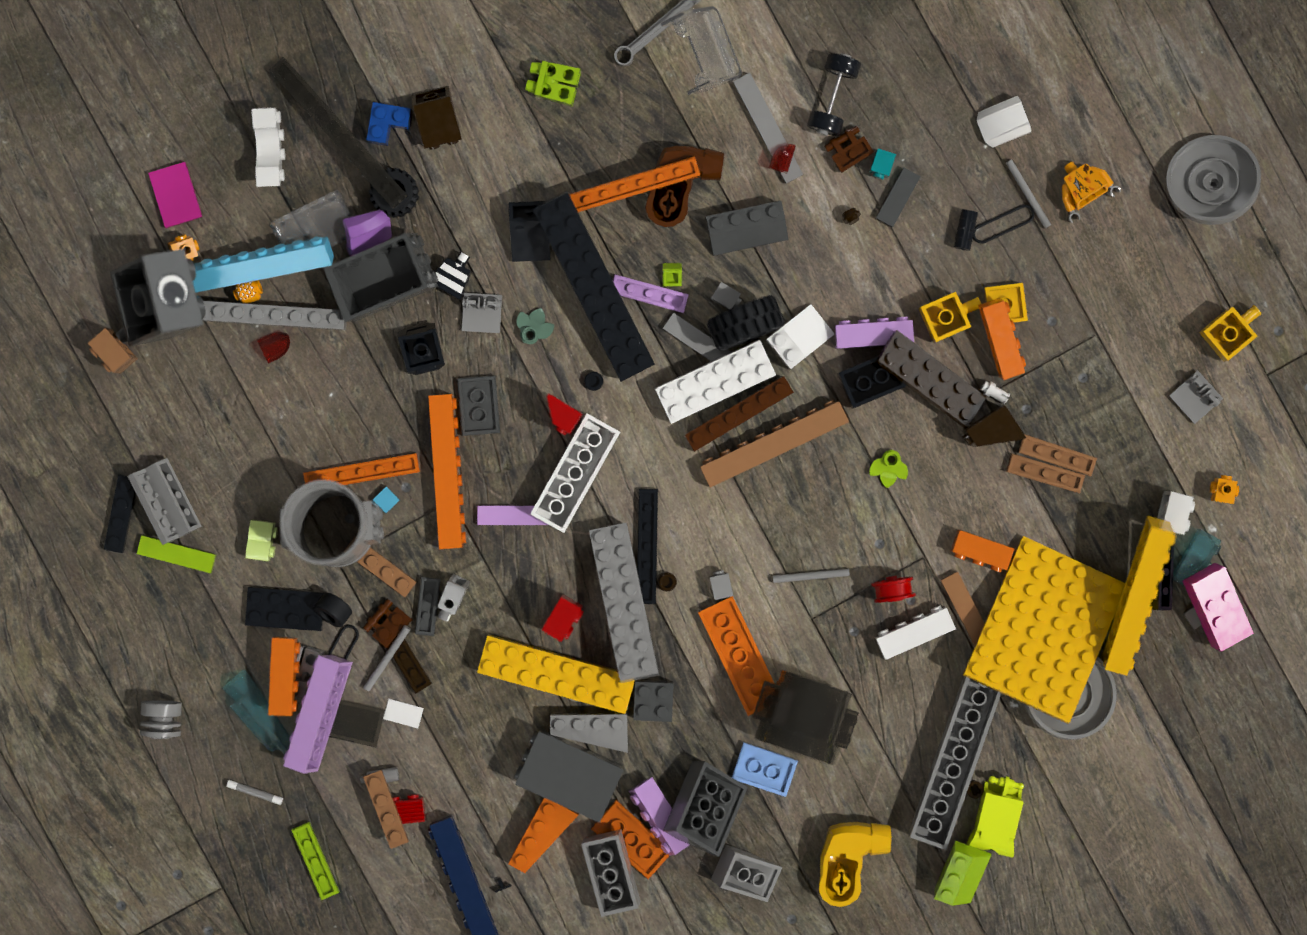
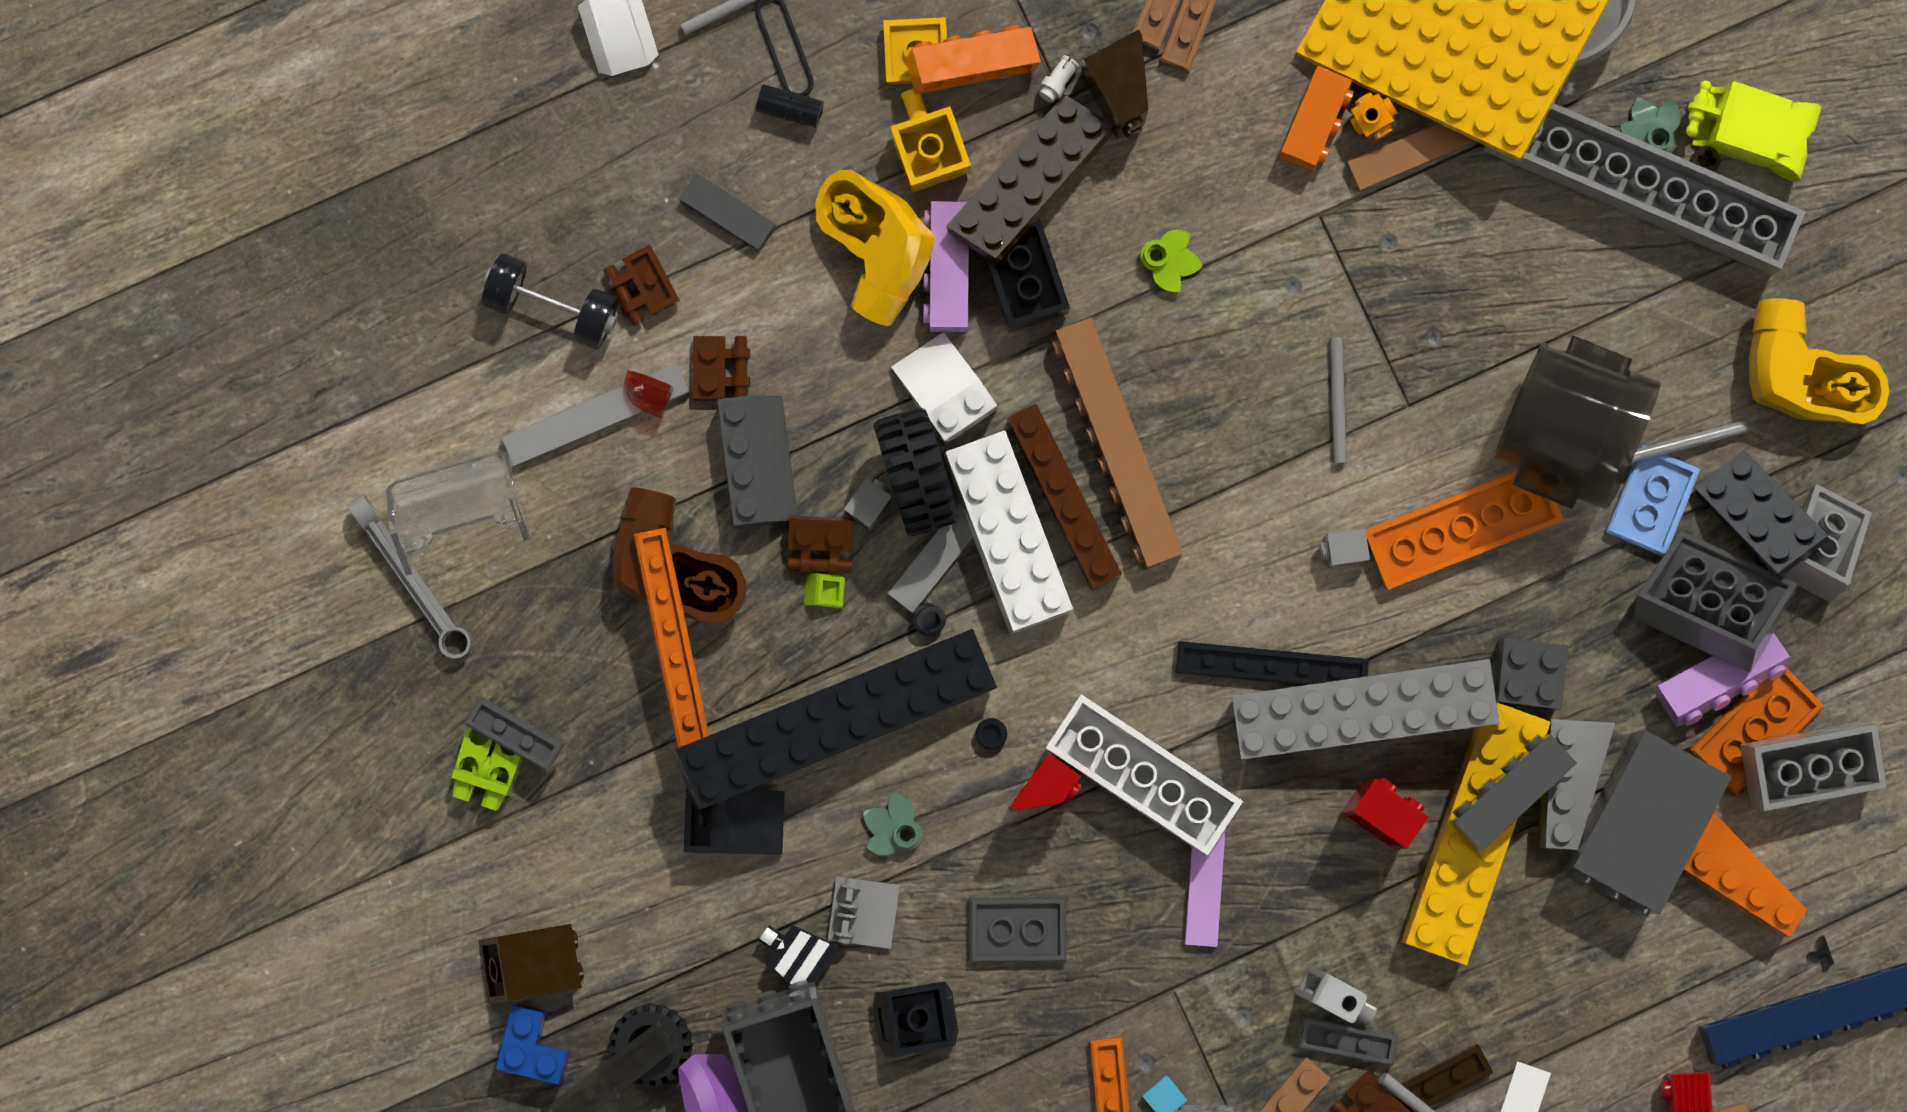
camera: 95 degrees left, 5 degrees down
orange brick [428,394,466,549] -> none
lavender tile [613,275,689,313] -> none
dark brown plate [658,572,677,592] -> none
dark brown plate [842,208,861,225] -> none
teal brick [869,148,896,180] -> none
red wheel [871,575,916,603] -> none
white brick [875,605,956,660] -> none
lime slope [934,840,991,906] -> none
none -> dark grey tile [464,696,564,772]
none -> reddish brown plate [693,336,750,401]
none -> reddish brown plate [788,516,853,576]
none -> yellow piece [815,170,935,326]
none -> black tile [912,603,946,636]
none -> light orange brick [1350,92,1398,140]
none -> dark grey brick [1450,734,1577,851]
none -> sand green plate [1620,97,1681,152]
none -> light grey bar [1626,421,1748,464]
none -> black plate [1694,450,1829,578]

